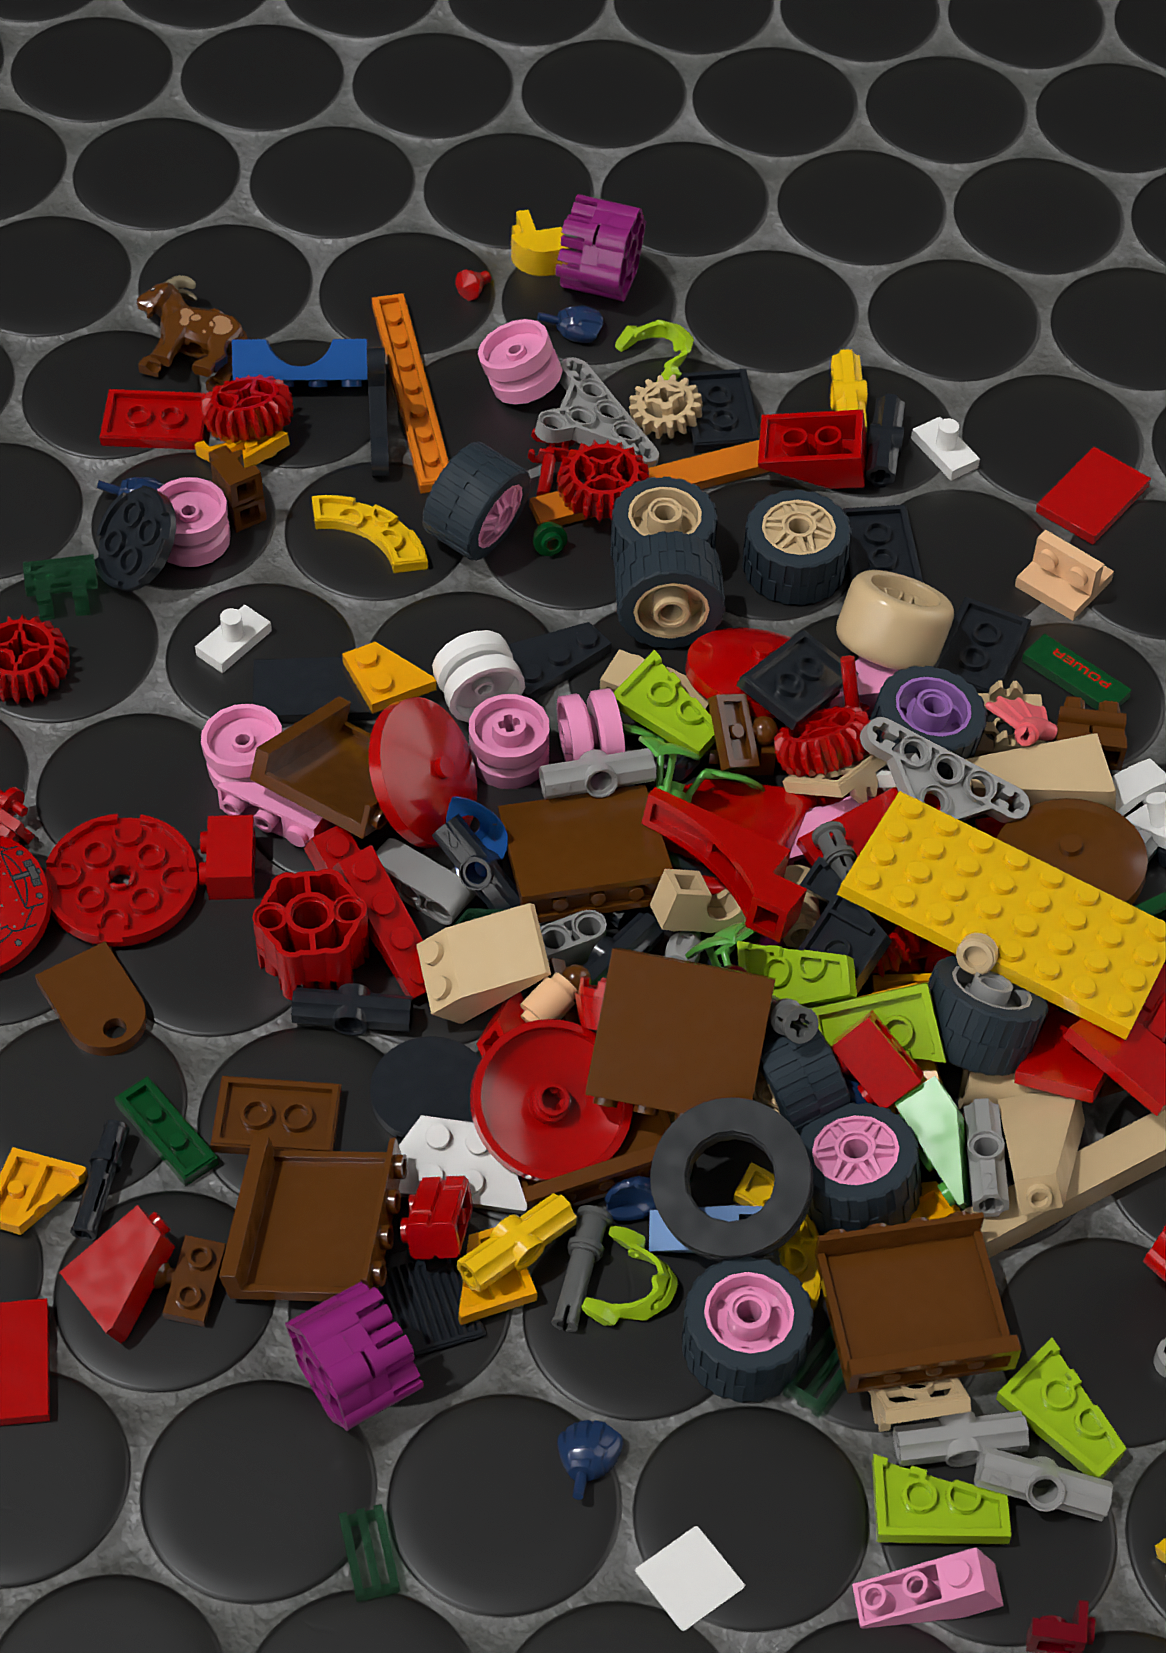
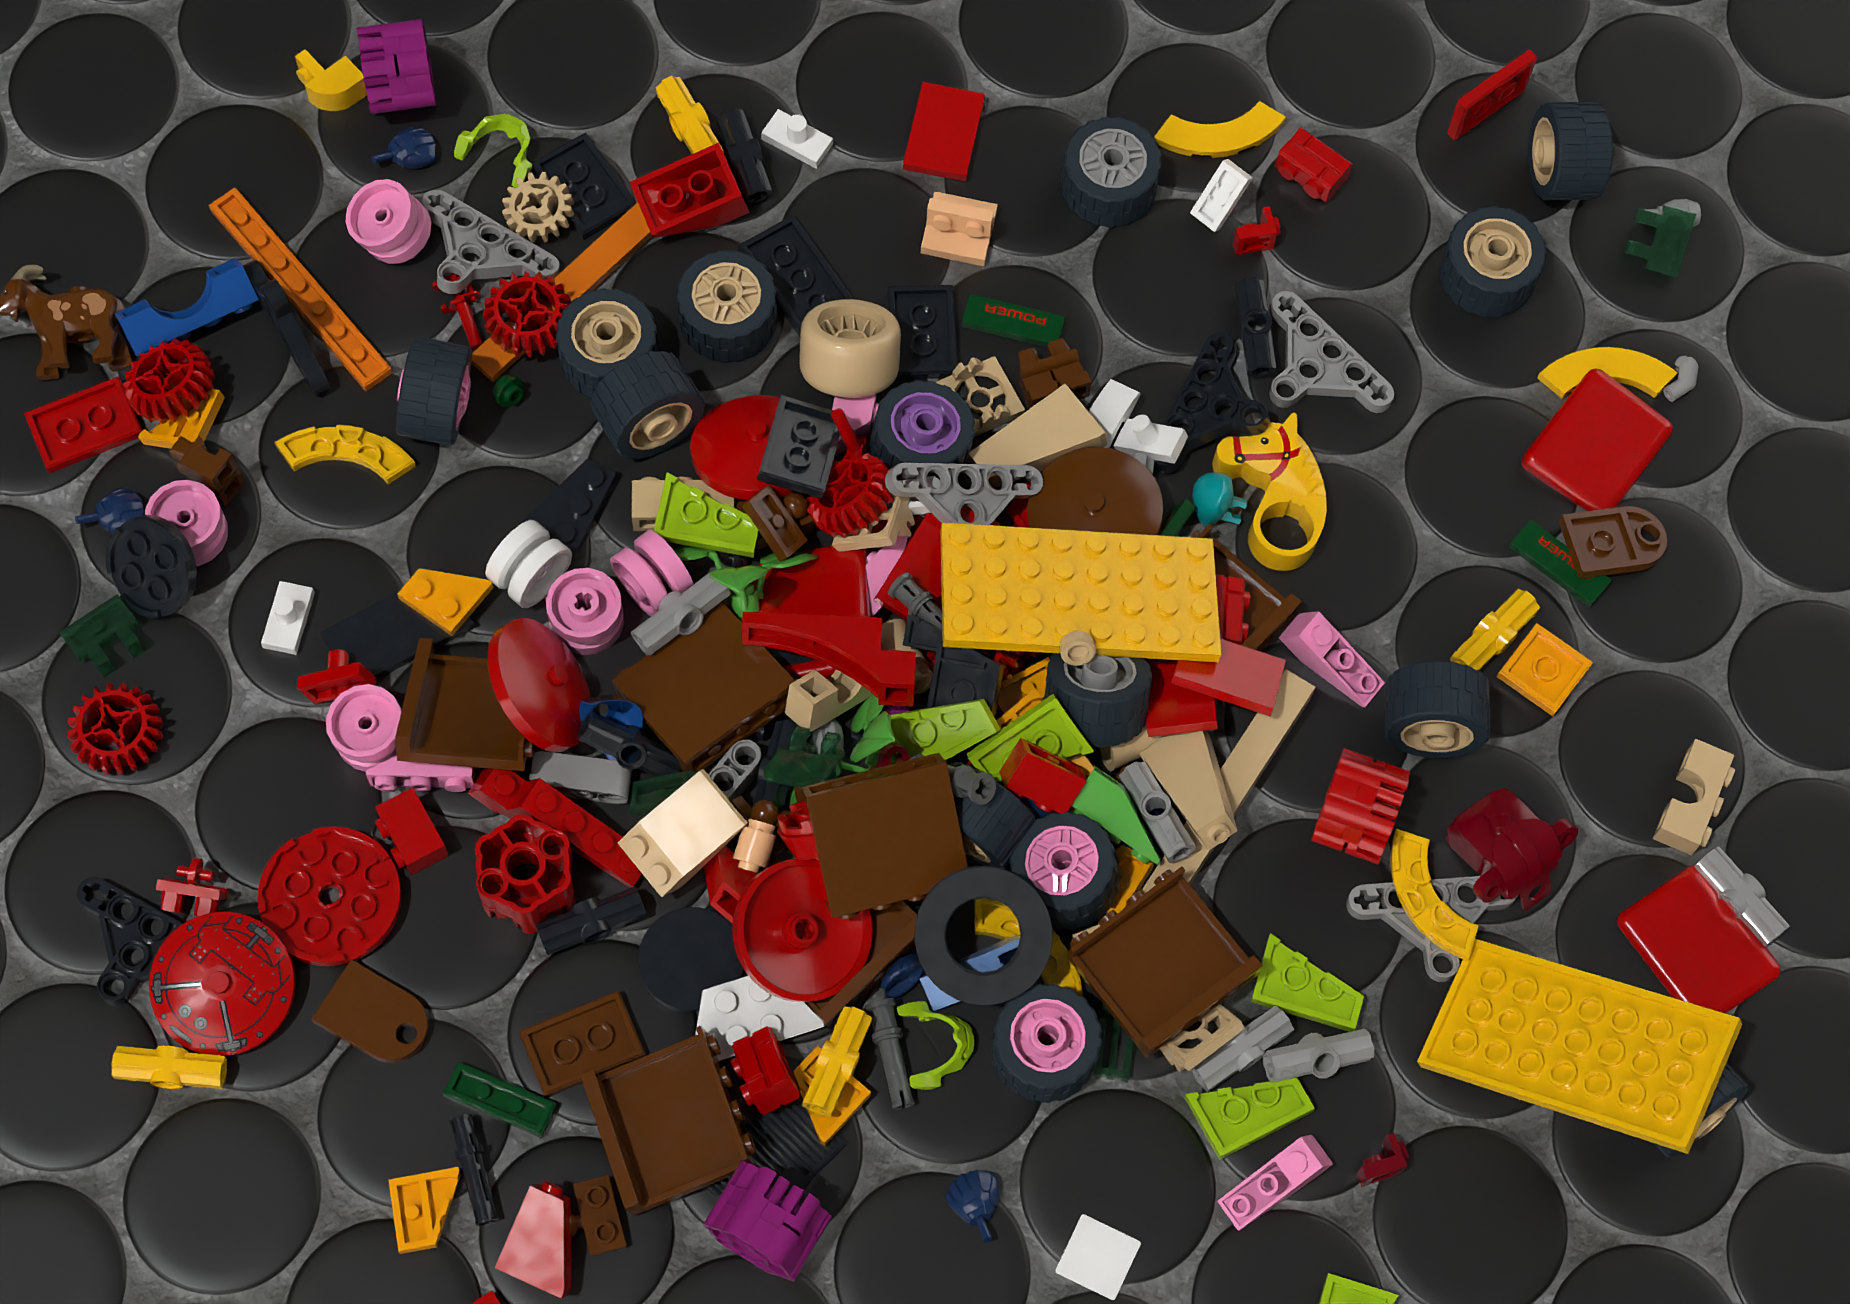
camera: 30 degrees left, 15 degrees up
red rock [455,270,491,301] -> none
coral arm [985,696,1057,747] -> none
none -> red tile [297,649,376,704]
none -> clear green plate [763,726,845,787]

